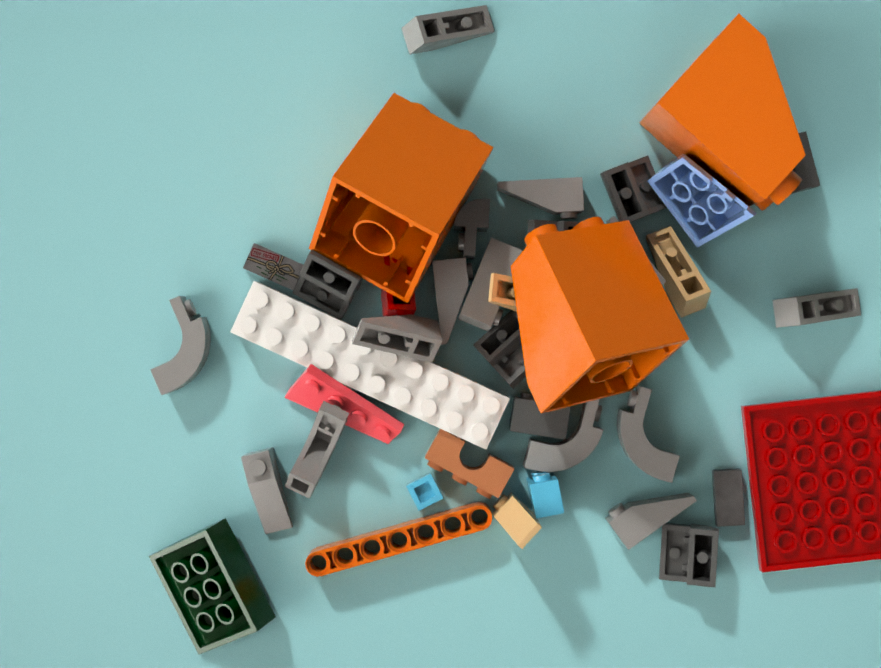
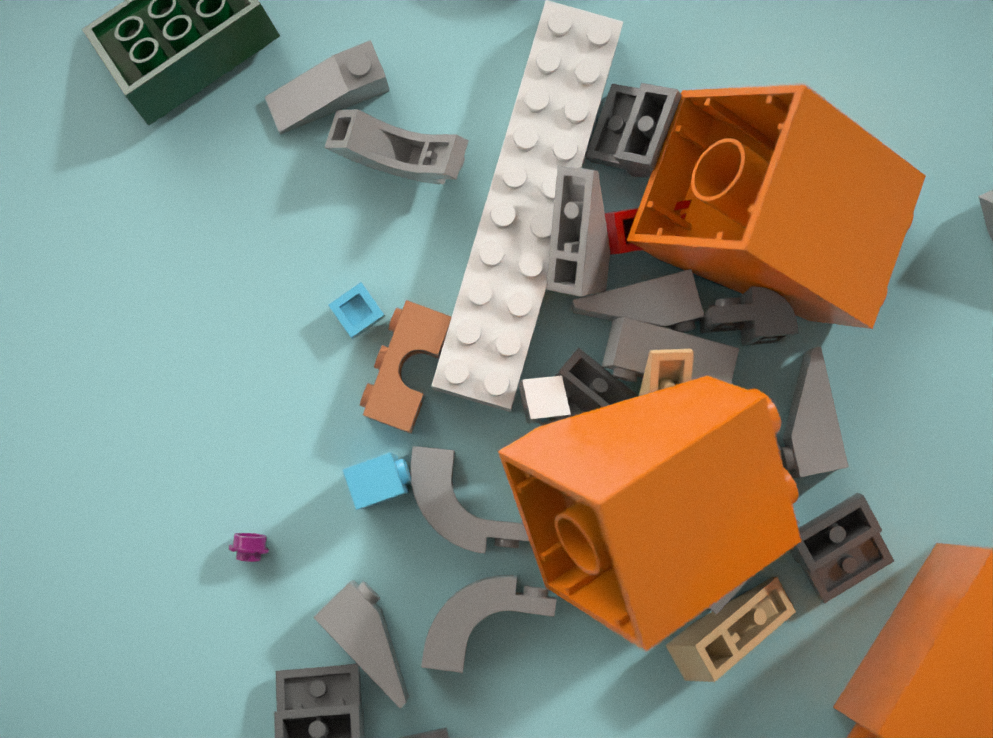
camera: 85 degrees right, 5 degrees down
flat silver tile [243,243,303,291] -> none
coral wing [284,364,404,444] -> none
orange beam [305,502,492,577] -> none
tan slope [493,492,542,549] -> none
dark grey brick [509,392,571,440] -> none
light blue wedge [647,154,757,248] -> none
none -> magenta plate [229,533,269,562]
none -> white tile [519,376,571,424]

